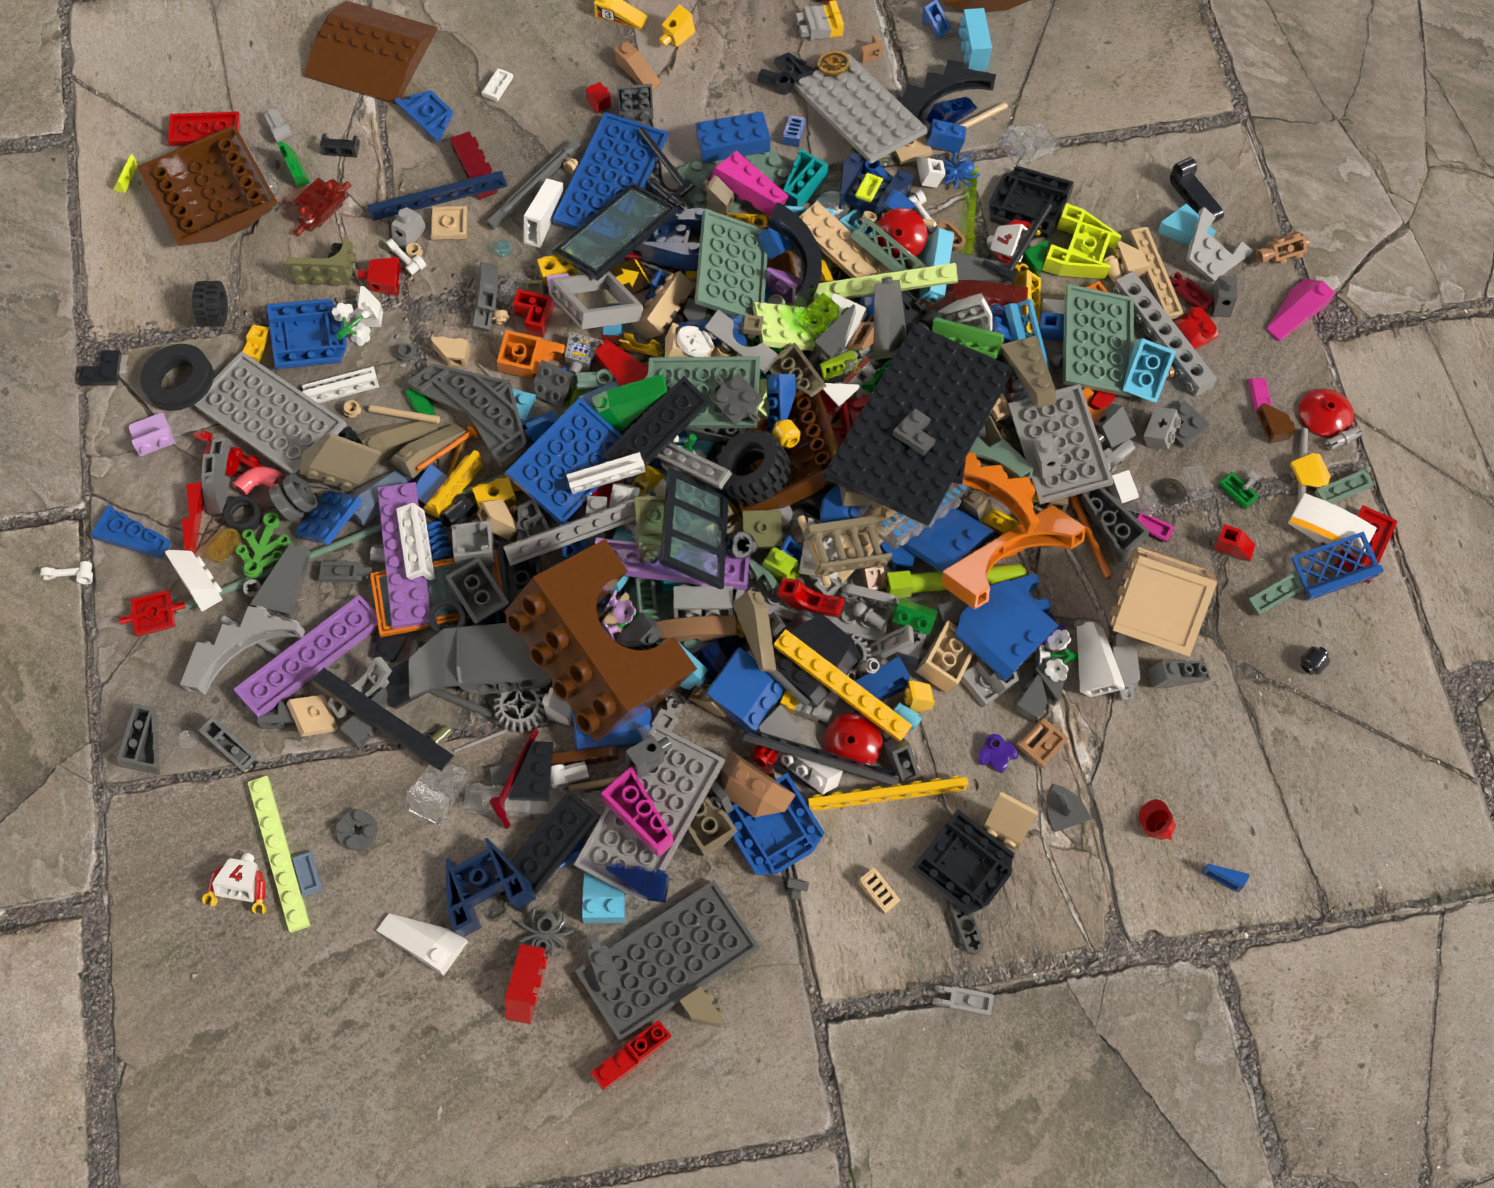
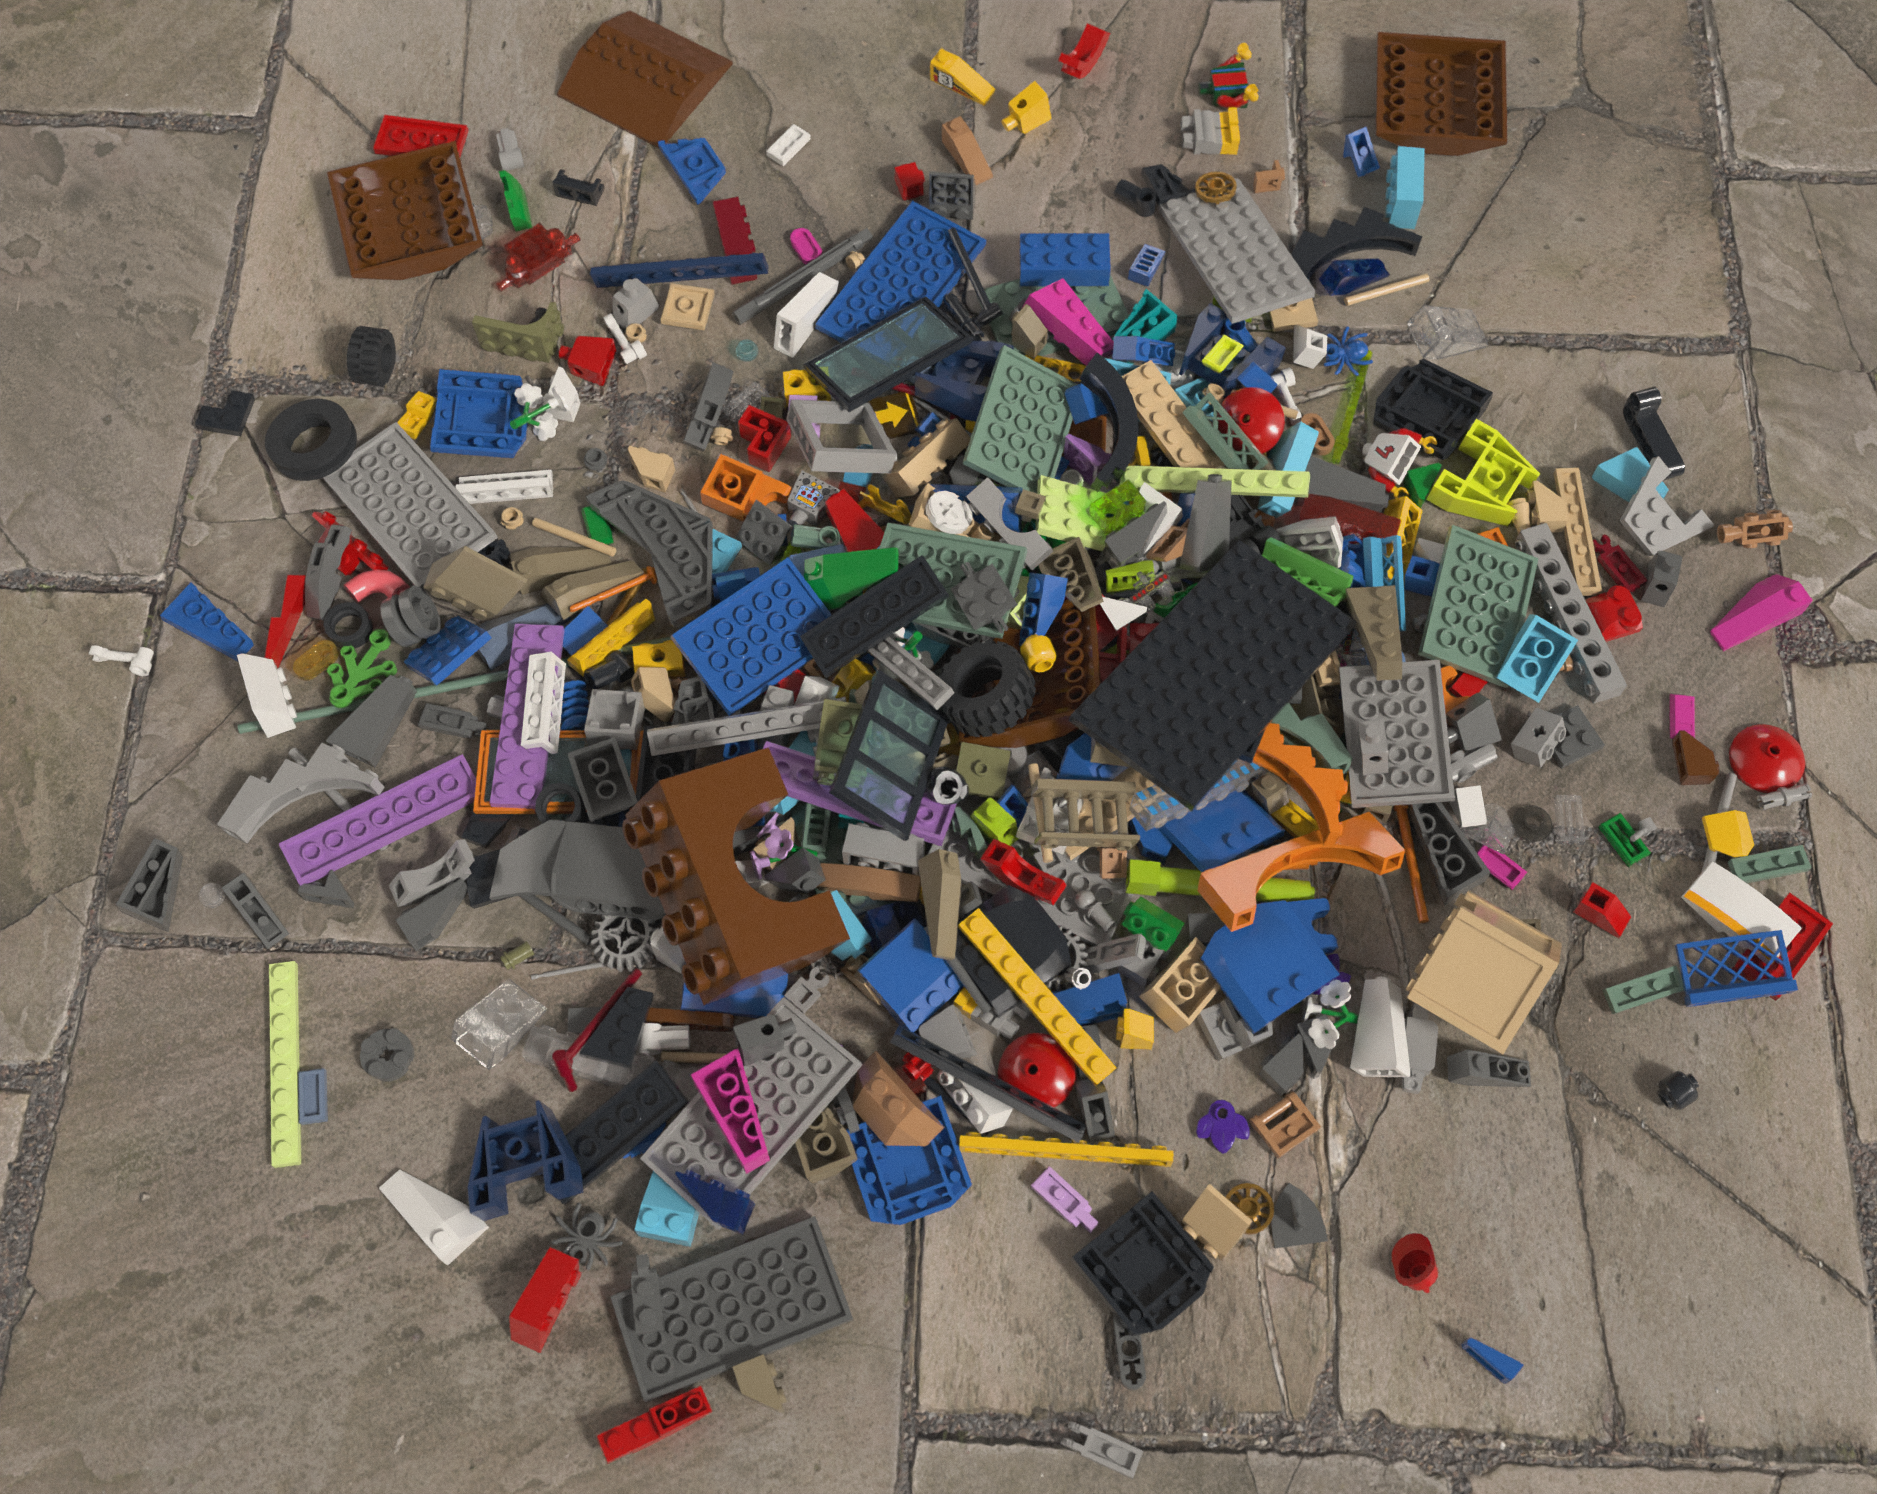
camera: 15 degrees right, 0 degrees up
neon yellow slope [113,154,138,193] -> none
red plate [119,590,186,637] -> none
lavender bracket [129,413,176,457] -> none
white torso [202,853,266,914] -> none
light grey bush [243,579,261,597] -> none
tan plate [287,695,338,737] -> none
black tile [311,668,454,772] -> none
white fence [567,452,646,494] -> none
dark grey tile [787,878,809,900] -> none
light grey beam [841,584,897,610] -> none
tan slope [858,868,901,914] -> none
dark grey plate [892,409,936,456] -> none
medium azure cone [893,702,922,730] -> none
blue brick [926,119,966,153] -> none
black bar [982,203,1052,282] -> none
none -> dark pink tile [790,228,822,265]
none -> lavender hinge [1031,1166,1098,1233]
none -> blue slope [1112,336,1176,366]
none -> pearl gold wheel [1225,1183,1274,1235]

